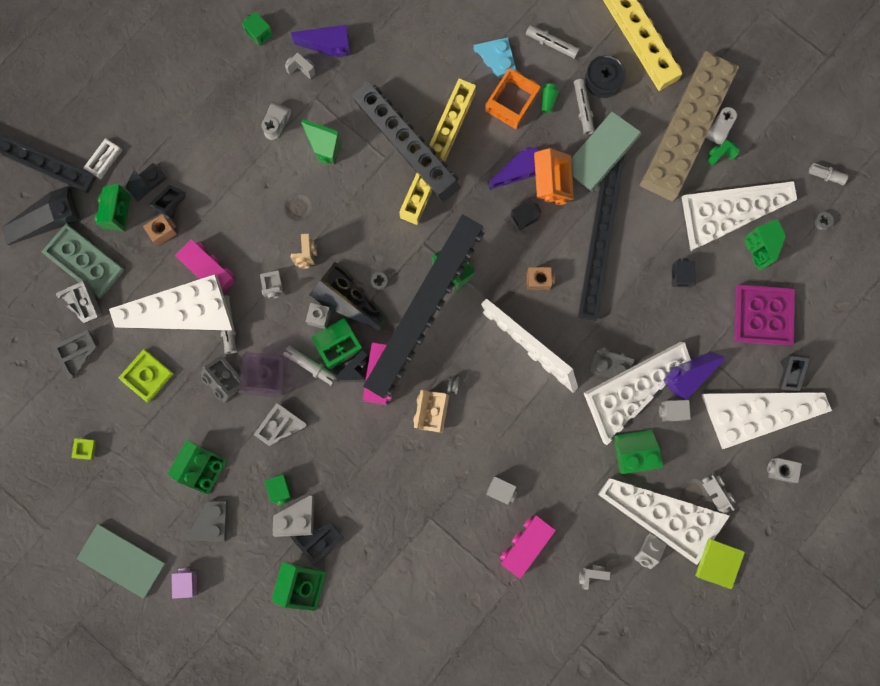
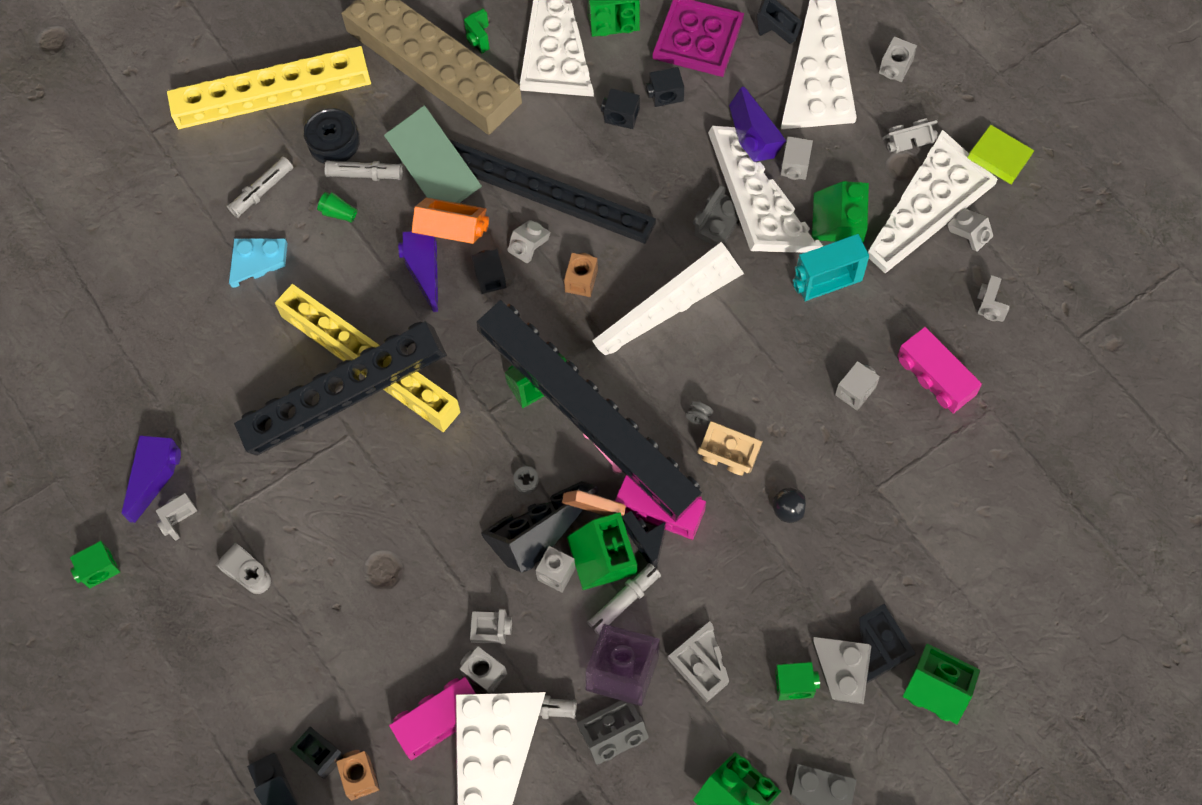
camera: 70 degrees left, 15 degrees down
tan bracket [291,234,317,269] -> none
slope [301,119,342,165] -> none
orange window [485,68,541,129] -> none
light grey piece [705,107,737,146] -> none
none -> light grey brick [460,647,507,694]
none -> light grey bracket [508,220,551,263]
none -> nougat tile [562,490,626,516]
none -> black brick [646,67,684,107]
none -> black piece [773,488,806,523]
none -> teal window [793,234,869,301]

